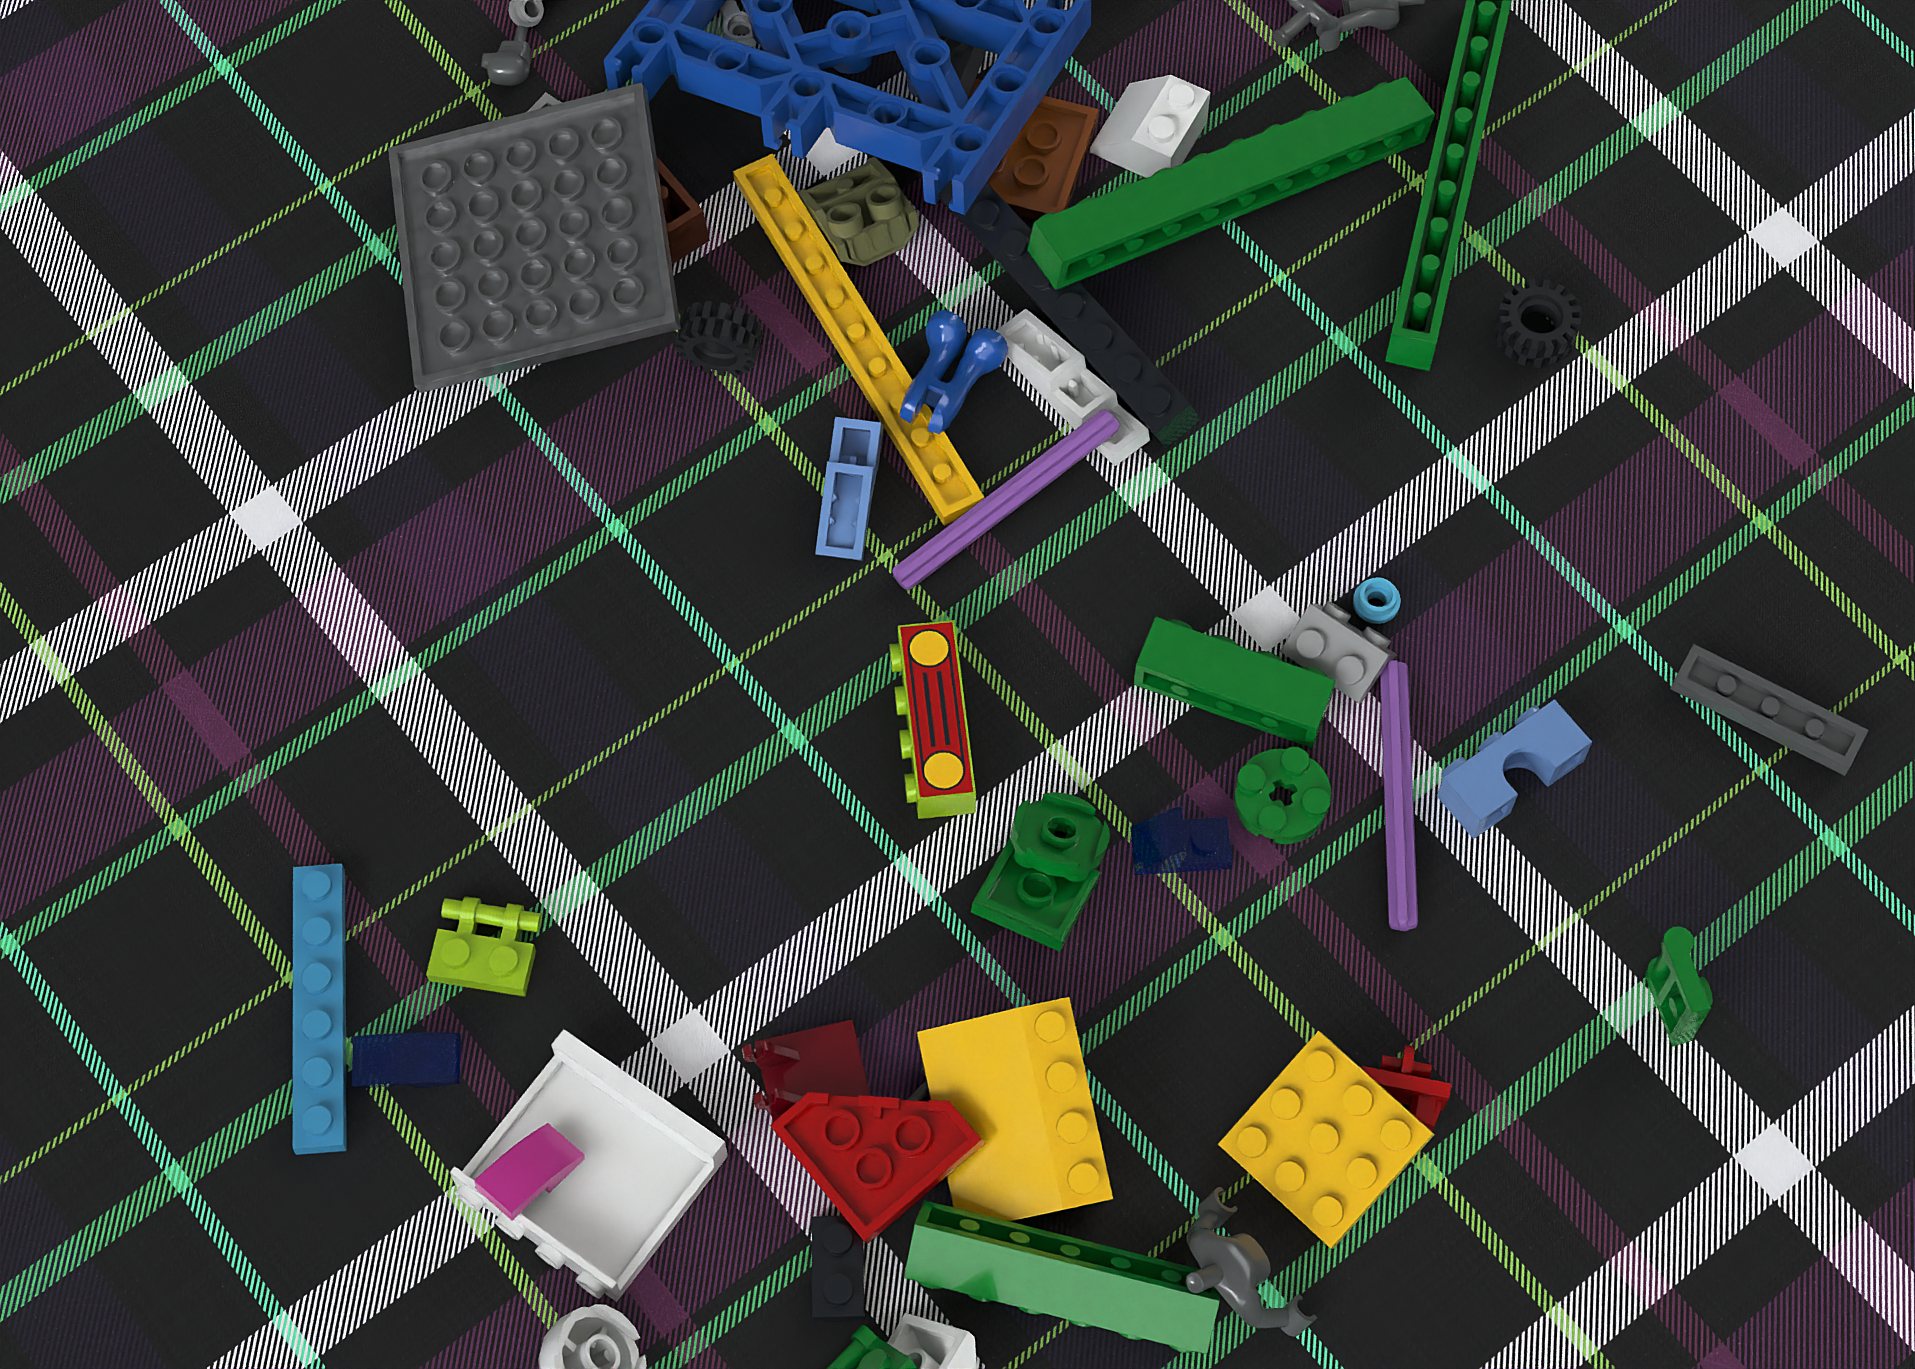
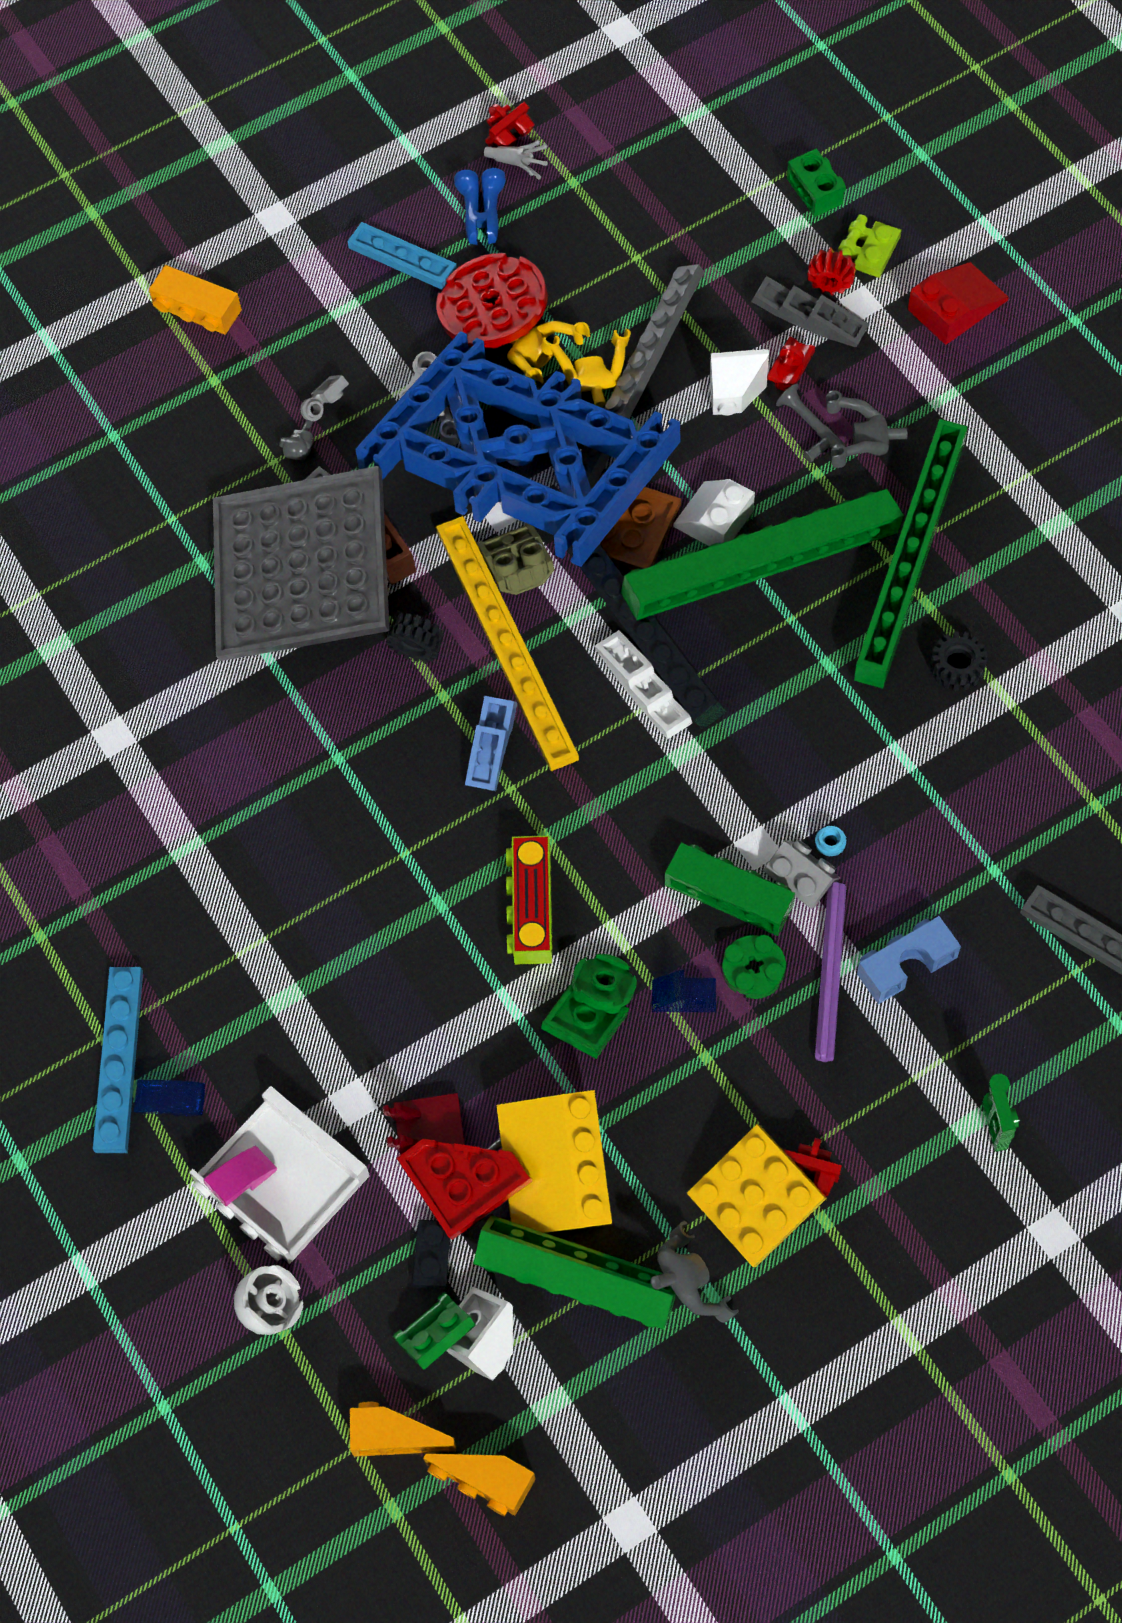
camera: 10 degrees right, 0 degrees up
lime plate [426,896,542,997] -> none
medium lavender axle [892,409,1120,590] -> none
blue piece [900,310,1009,434] -> none

